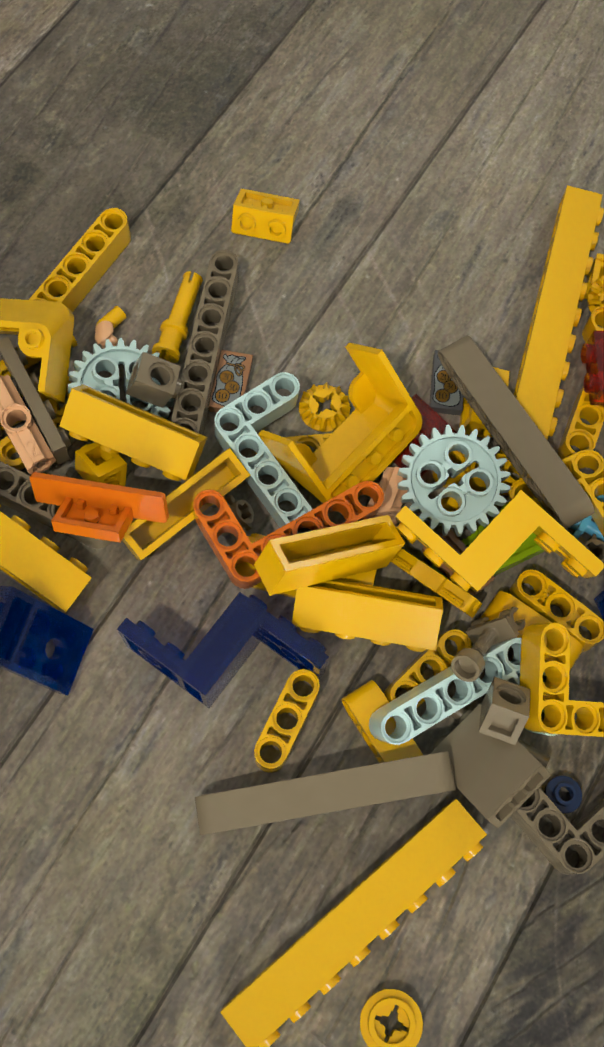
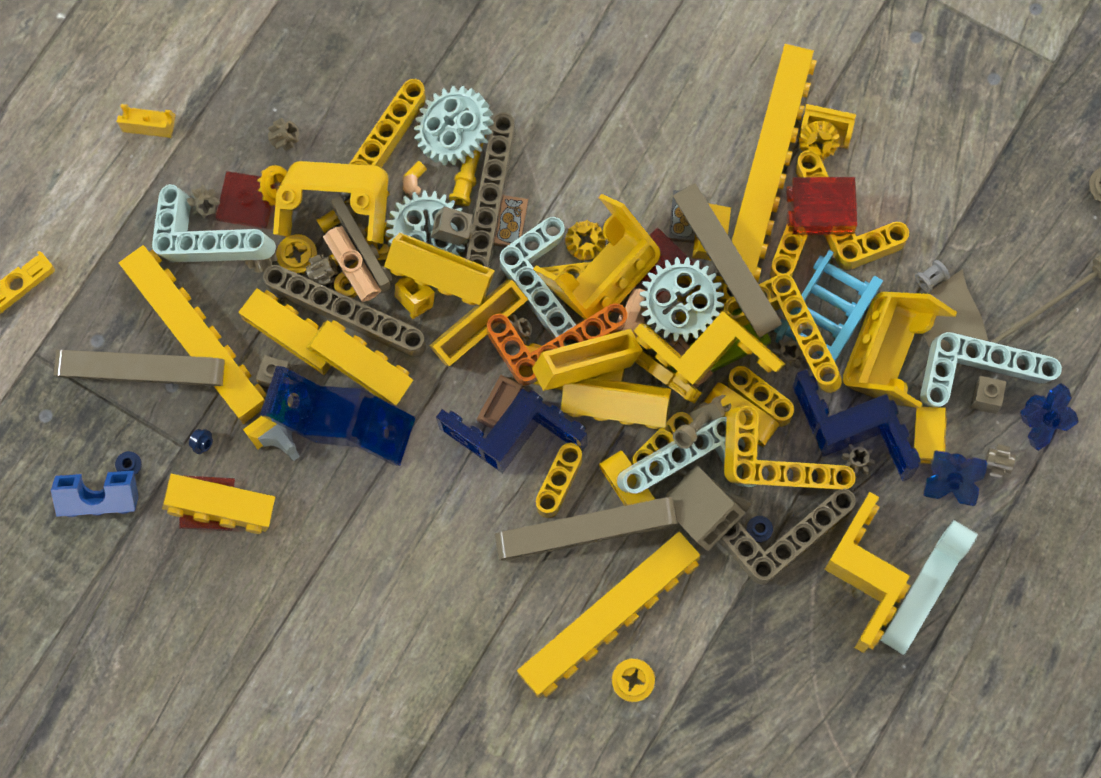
camera: 10 degrees right, 5 degrees up
orange bracket [29,472,169,543] -> none
yellow bracket [231,188,300,244] -> none
dark tan brick [479,676,530,745] -> none
none -> light aqua gear [414,86,494,166]
none -> medium nougat tile [477,375,524,433]

